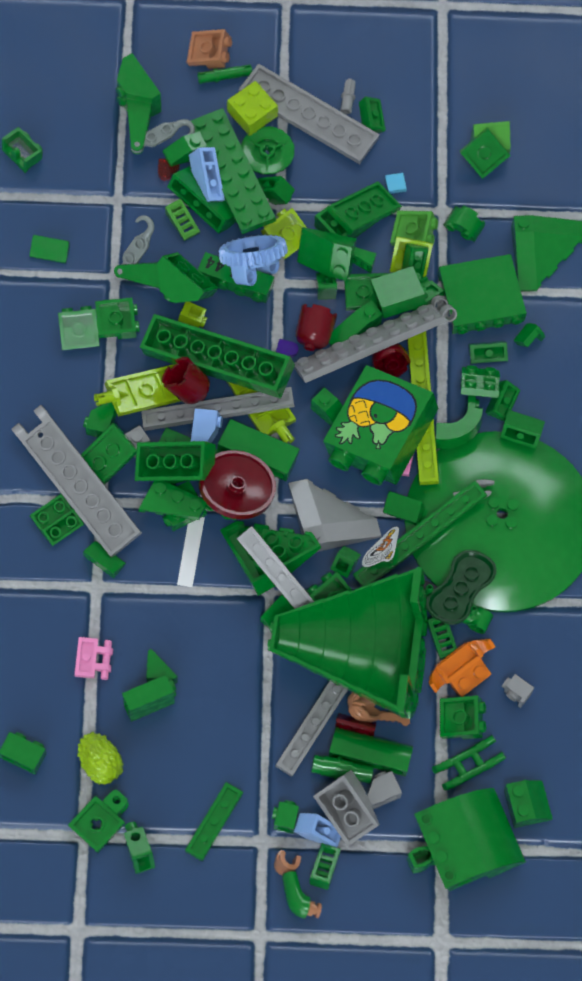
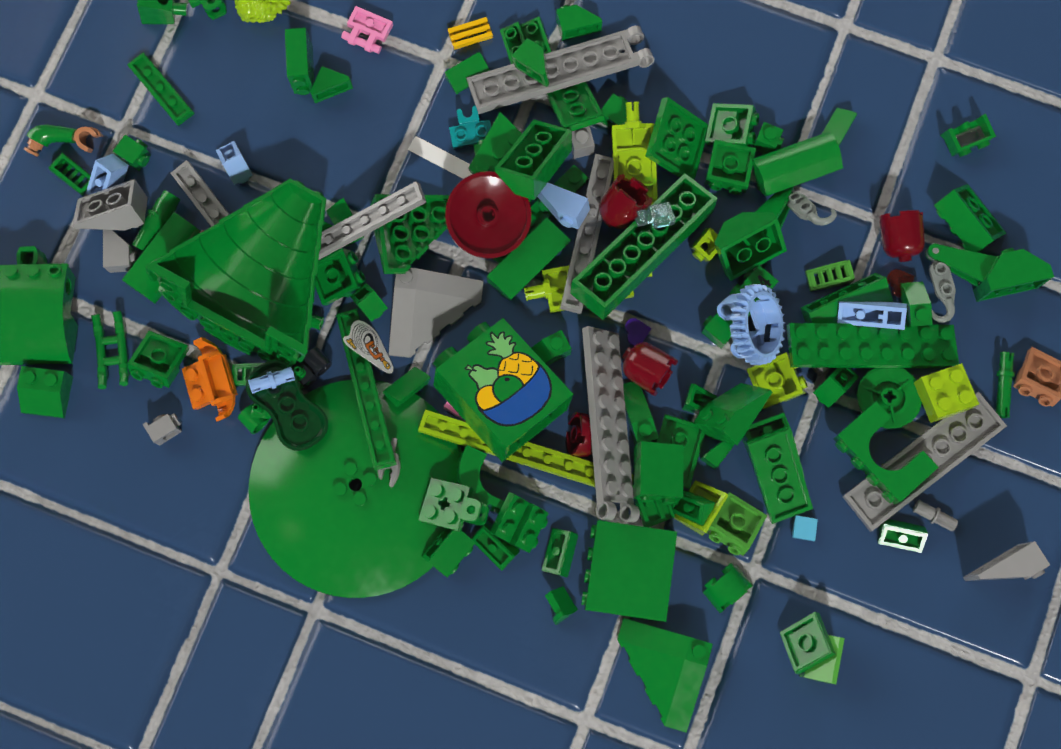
camera: 115 degrees right, 10 degrees up
none -> light blue slope [216,141,253,185]
none -> light blue pin [248,367,295,394]
none -> green plate [418,478,490,532]
none -> yellow tile [448,17,493,50]
none -> teal plate [449,106,491,149]
none -> green slope [511,38,549,87]
none -> green slope [556,5,602,41]
none -> clear light blue plate [635,202,676,229]
none -> green plate [645,97,708,180]
none -> green brick [752,131,843,196]
none -> green brick [753,122,784,154]
none -> green arch [833,401,939,505]
none -> dark red cylinder [879,210,925,262]
none -> green slope [934,184,1007,253]
none -> light grey slope [963,541,1050,581]

